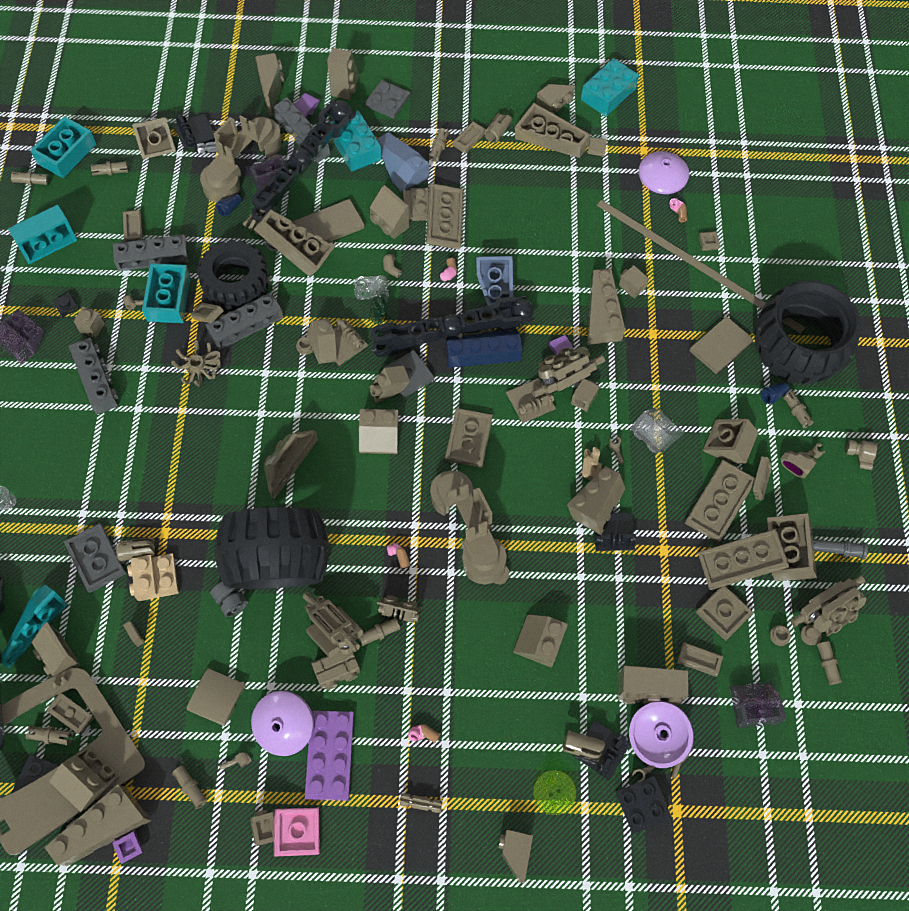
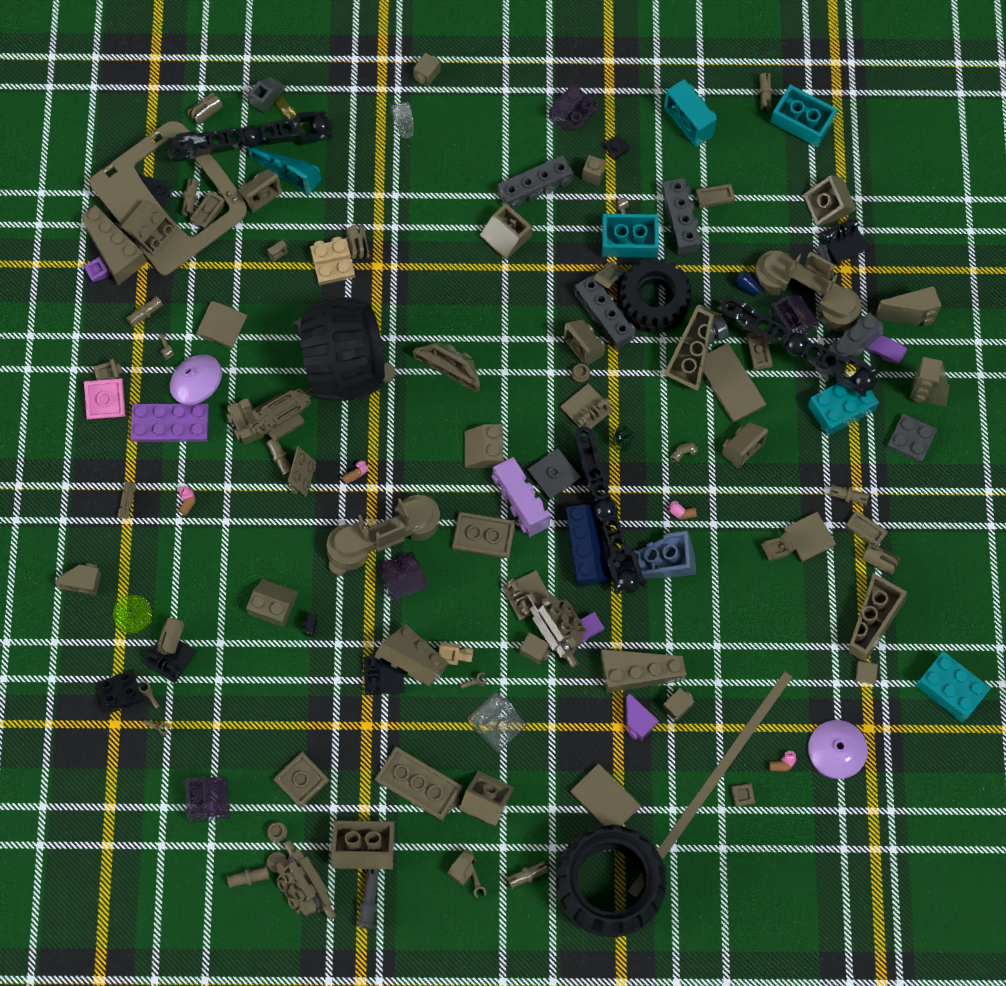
camera: 90 degrees right, 5 degrees up
dark grey tile [64,523,127,593] -> none
dark tan pin [91,161,128,176] -> none
dark tan animal [171,340,221,387] -> none
dark tan slope [307,319,337,364] -> none
clear piece [354,275,389,300] -> none
dark tan slope [369,366,410,403] -> none
sand blue wedge [377,132,429,194] -> none
dark tan plate [403,188,428,221] -> none
dark tan tile [426,183,463,250] -> none
dark tan slope [536,84,575,113] -> none
dark tan brick [617,666,688,706] -> none
lavender dish [629,702,694,768] -> none
dark tan tile [677,642,723,677] -> none
dark tan tile [698,529,789,590] -> none
dark tan tile [753,457,772,500] -> none
dark blue cone [761,382,789,404] -> none
dark tan piece [845,440,877,470] -> none
none -> black plate [302,613,318,638]
none -> clear purple slope [377,552,428,601]
none -> dark tan slope [480,203,532,260]
none -> lavender wedge [491,457,551,537]
none -> dark tan slope [564,320,605,366]
none -> medium lavender slope [626,694,659,741]
none -> dark tan plate [746,330,773,370]
none -> dark tan bracket [762,532,797,562]
none -> dark tan tile [783,512,836,563]

